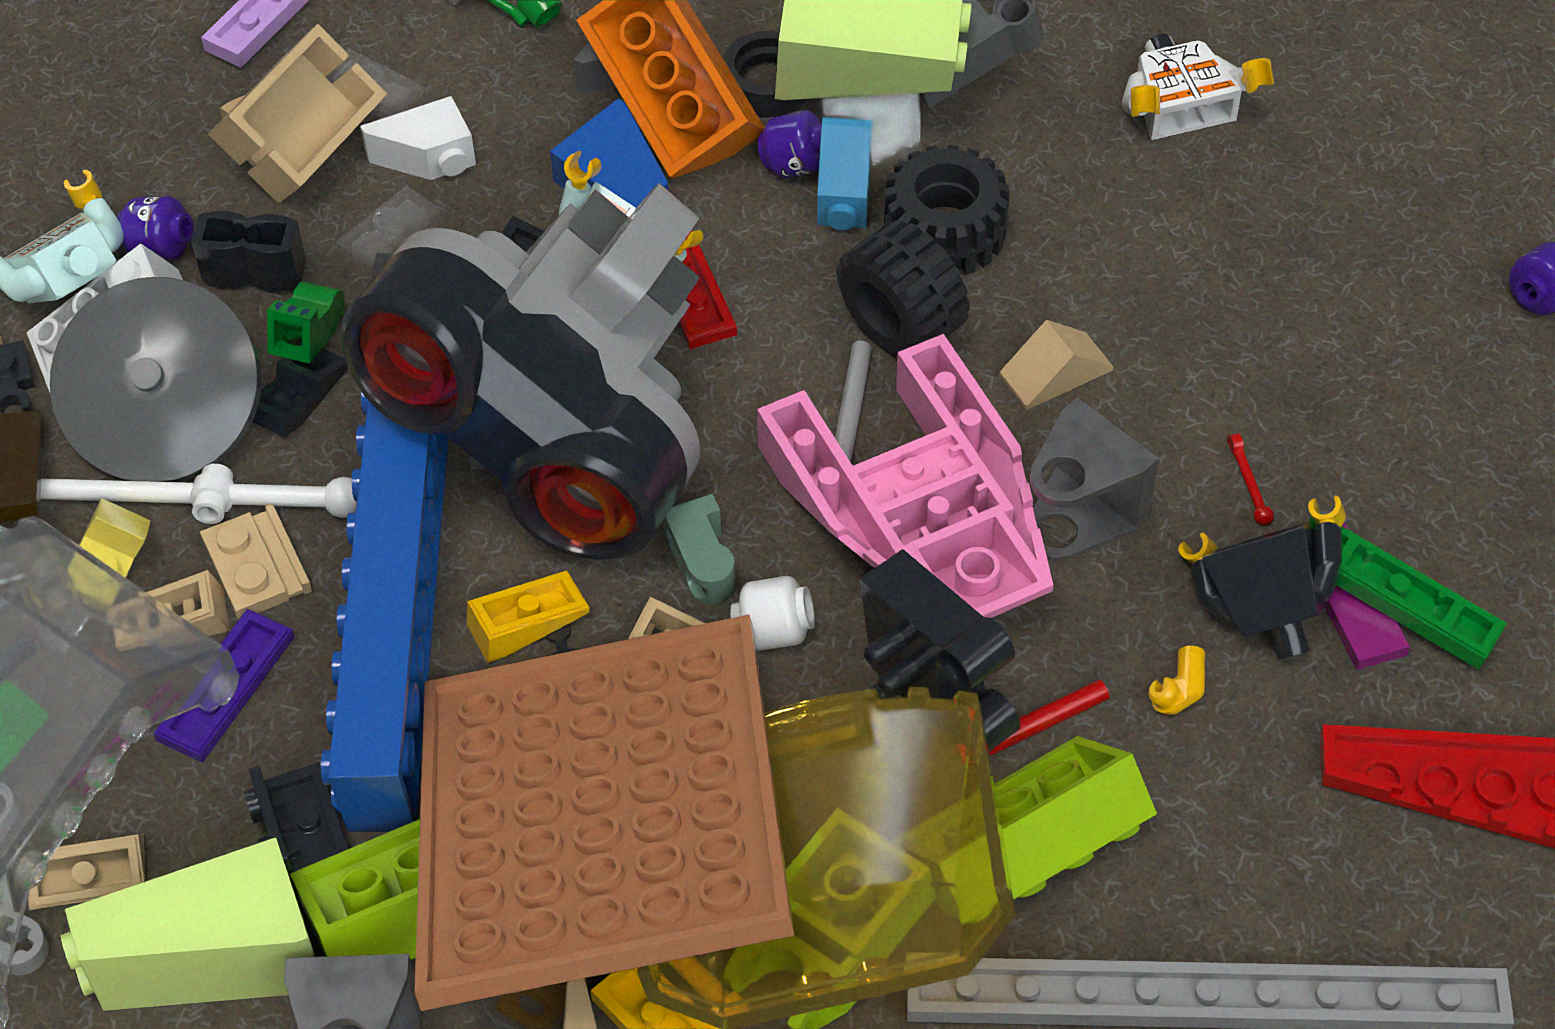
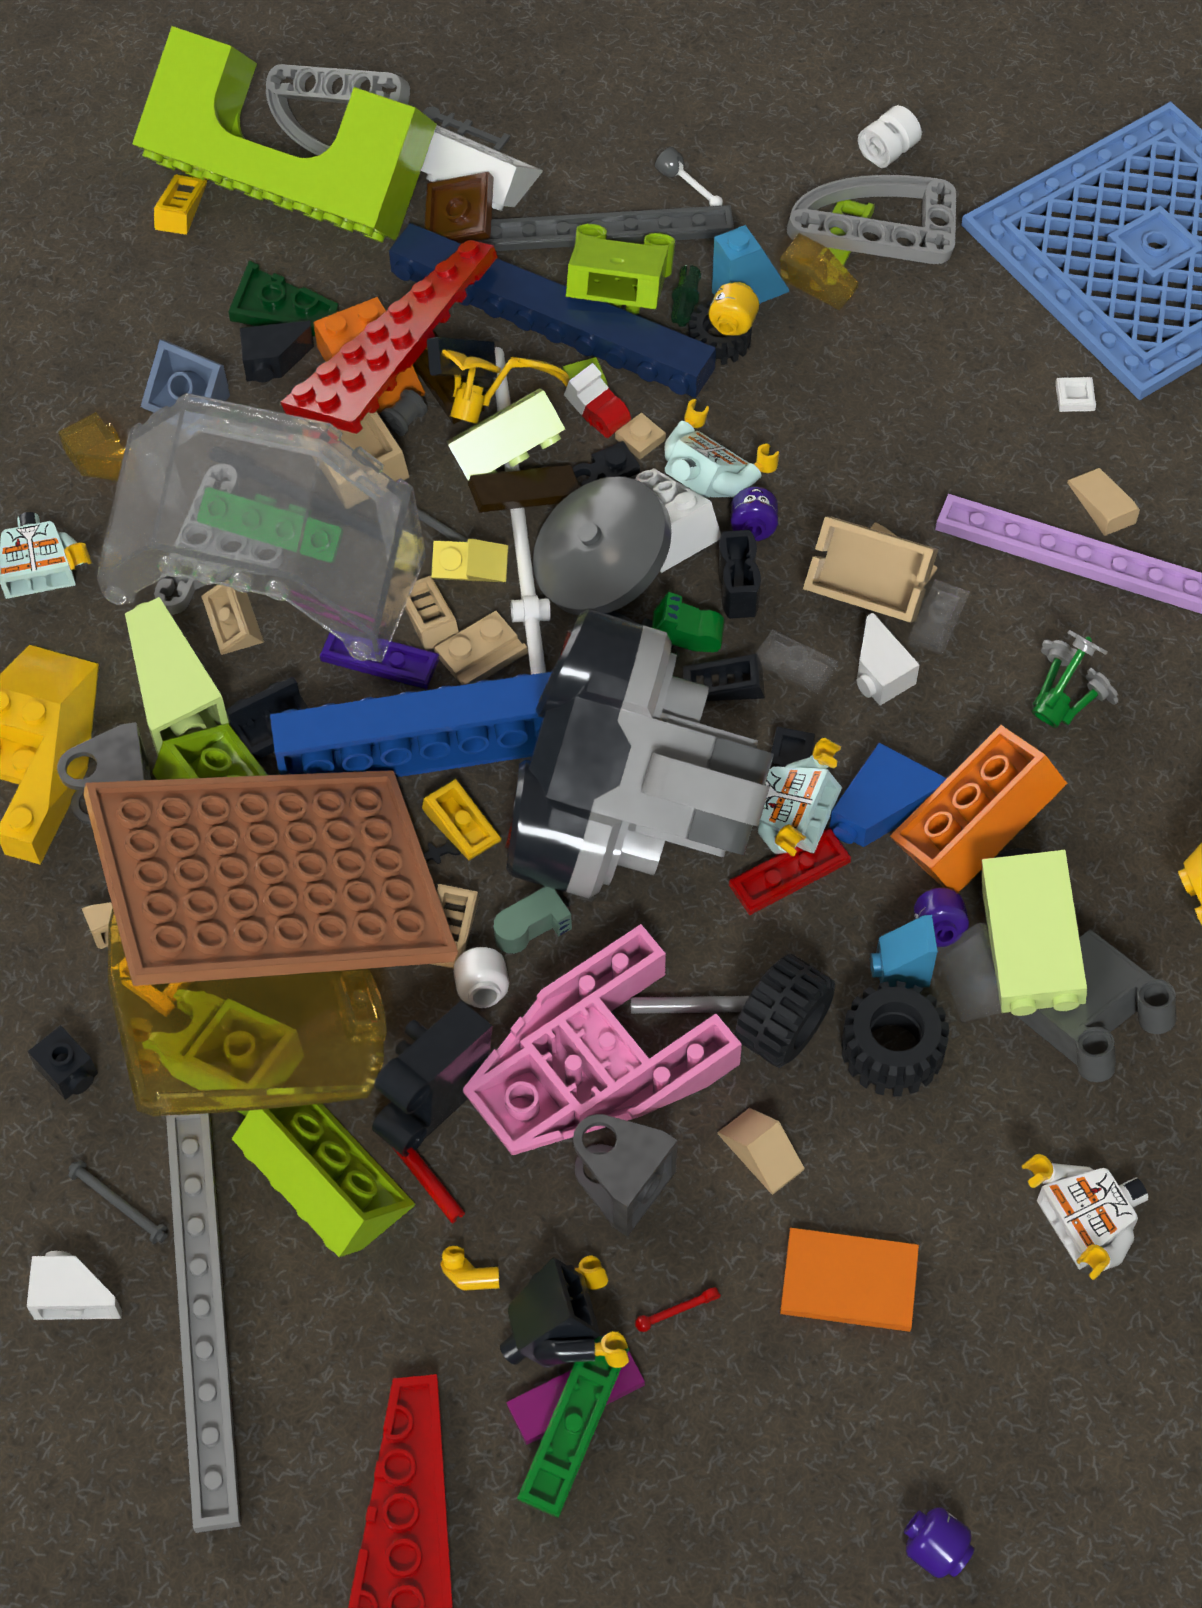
camera: 80 degrees right, 5 degrees up
none -> orange tile [780,1228,919,1332]

